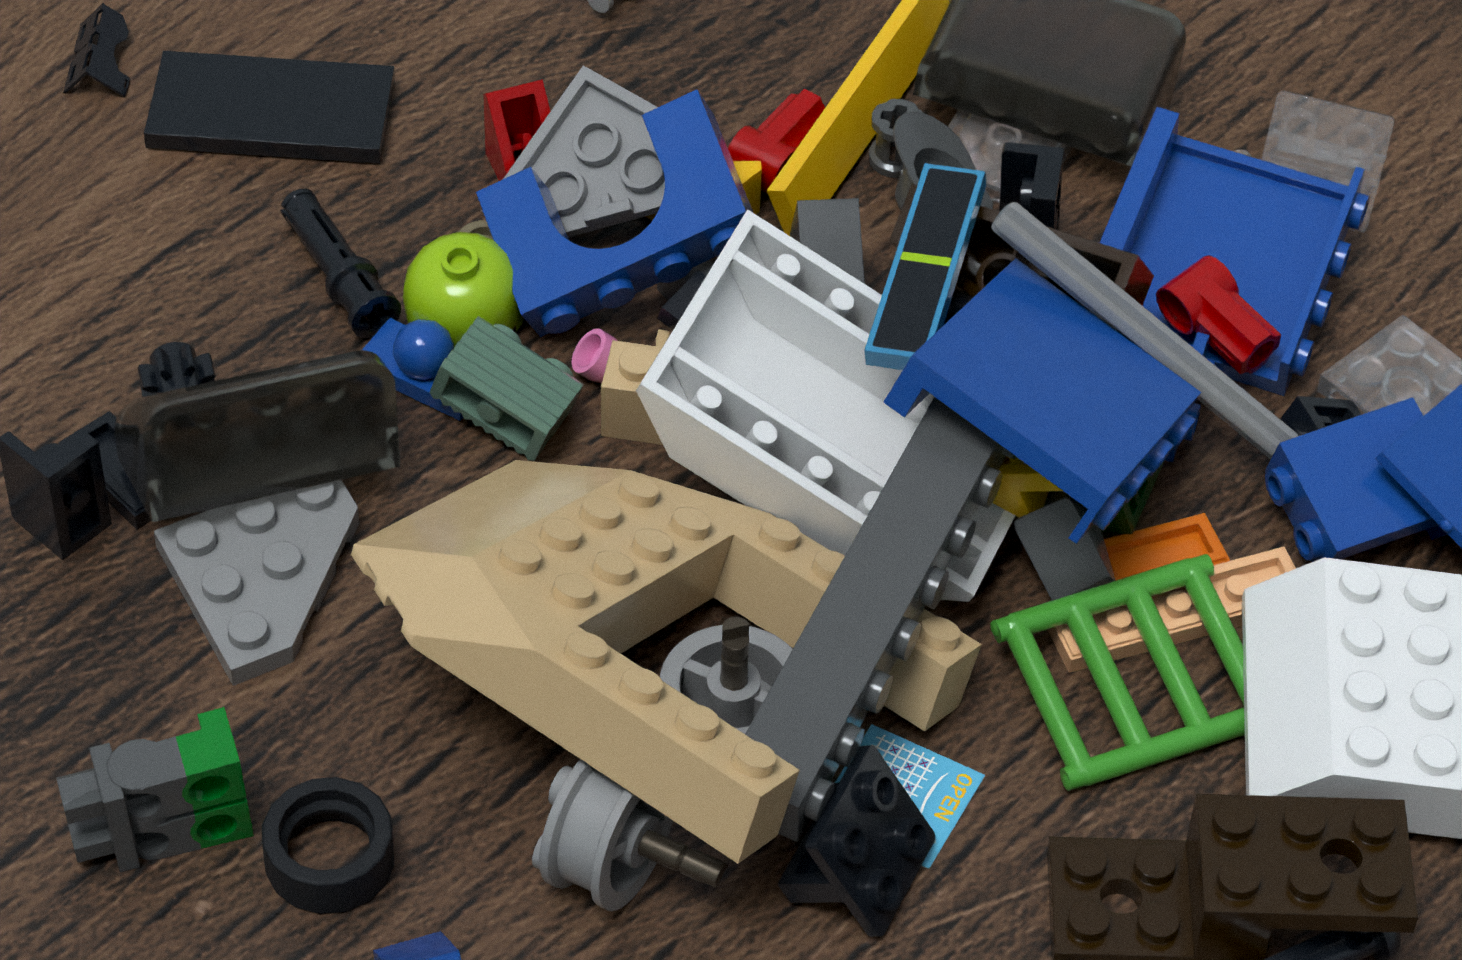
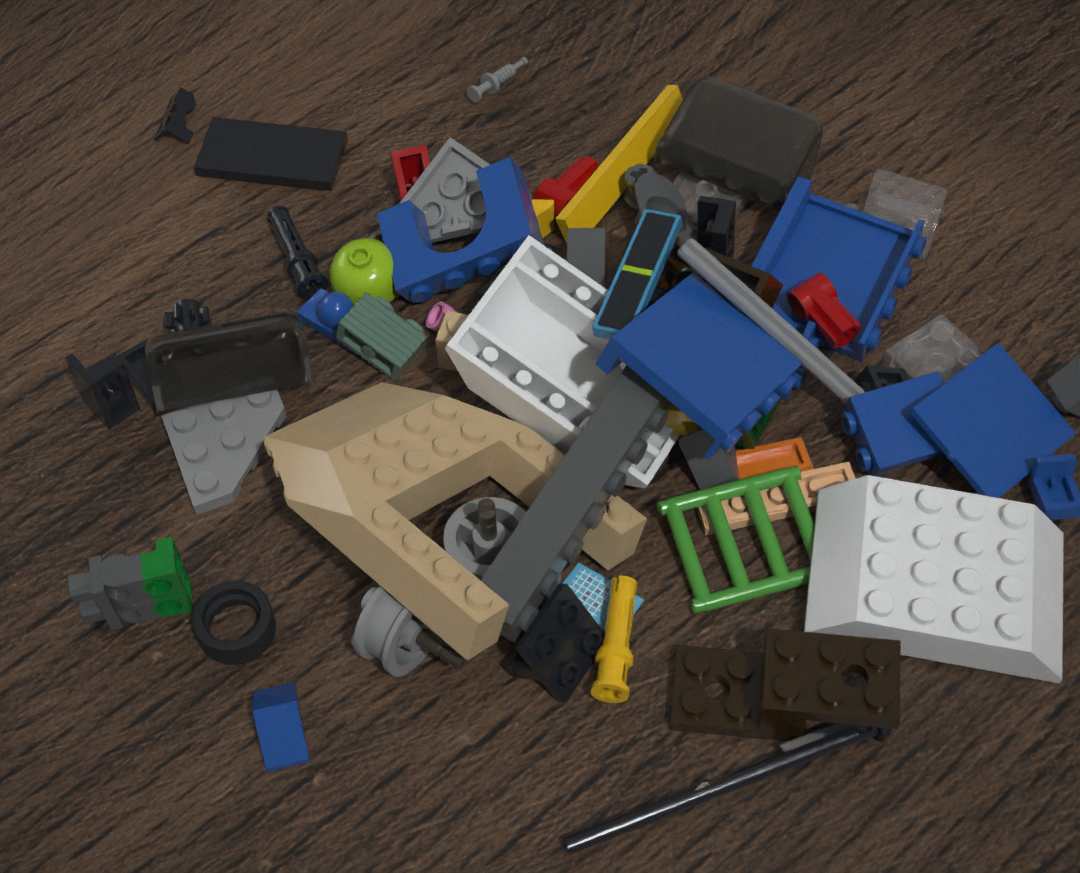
camera: 10 degrees right, 5 degrees up
none -> yellow pin [591,575,637,703]

